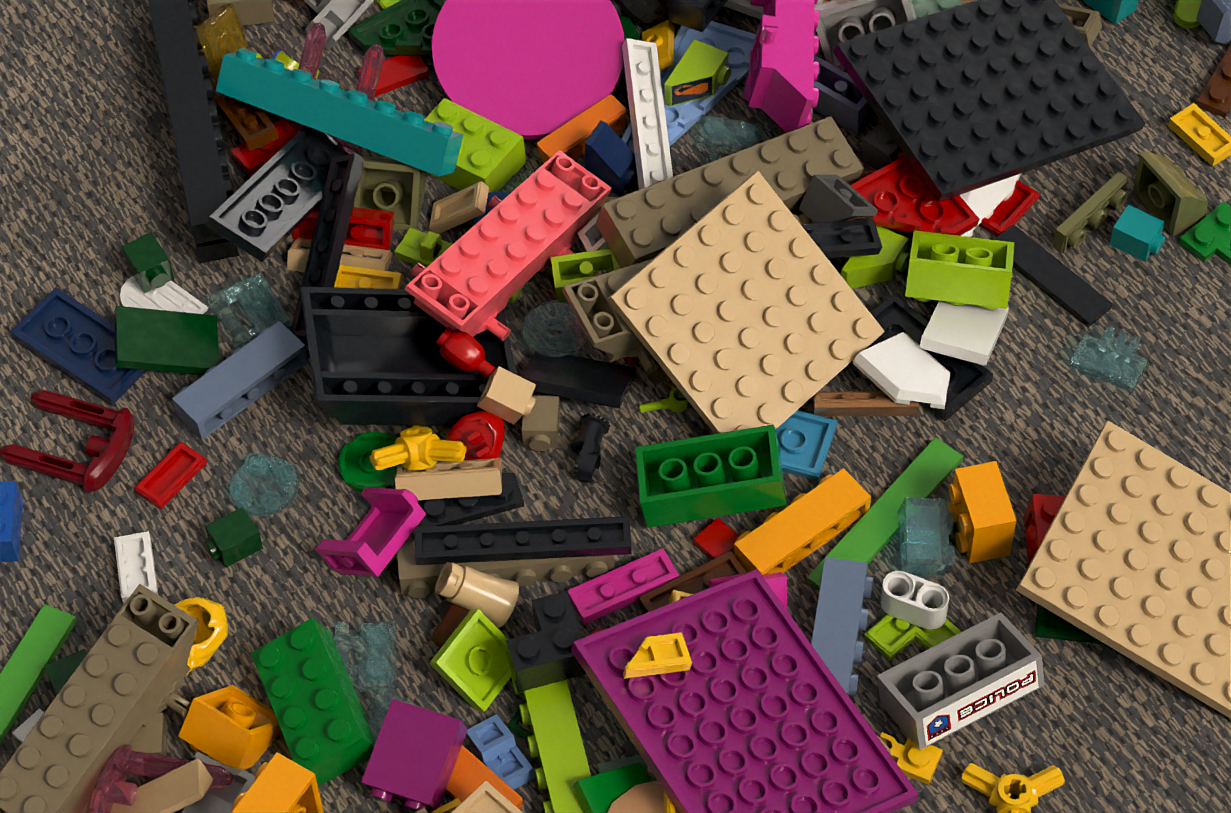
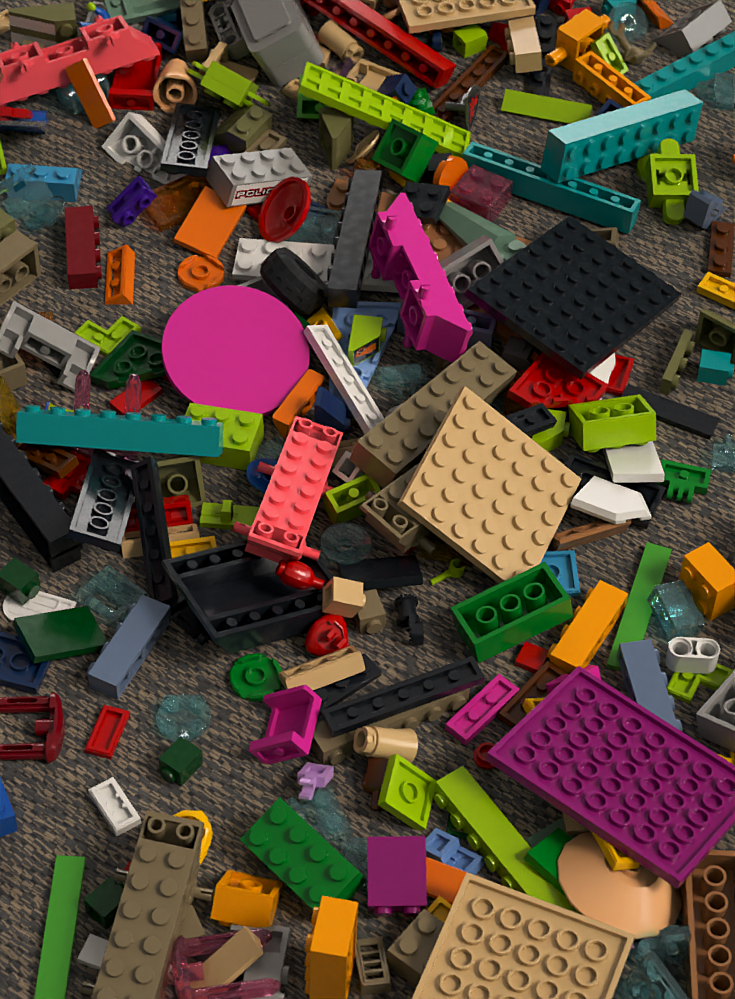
camera: 25 degrees left, 5 degrees down
yellow bush [369,425,467,470] -> none
tan tile [429,181,489,233] -> none
black brick [506,591,586,692] -> none
yellow tile [623,632,692,679] -> none
dark grey slope [799,175,878,223] -> none
none -> lavender plate [298,762,334,800]
none -> green hinge [656,459,712,504]

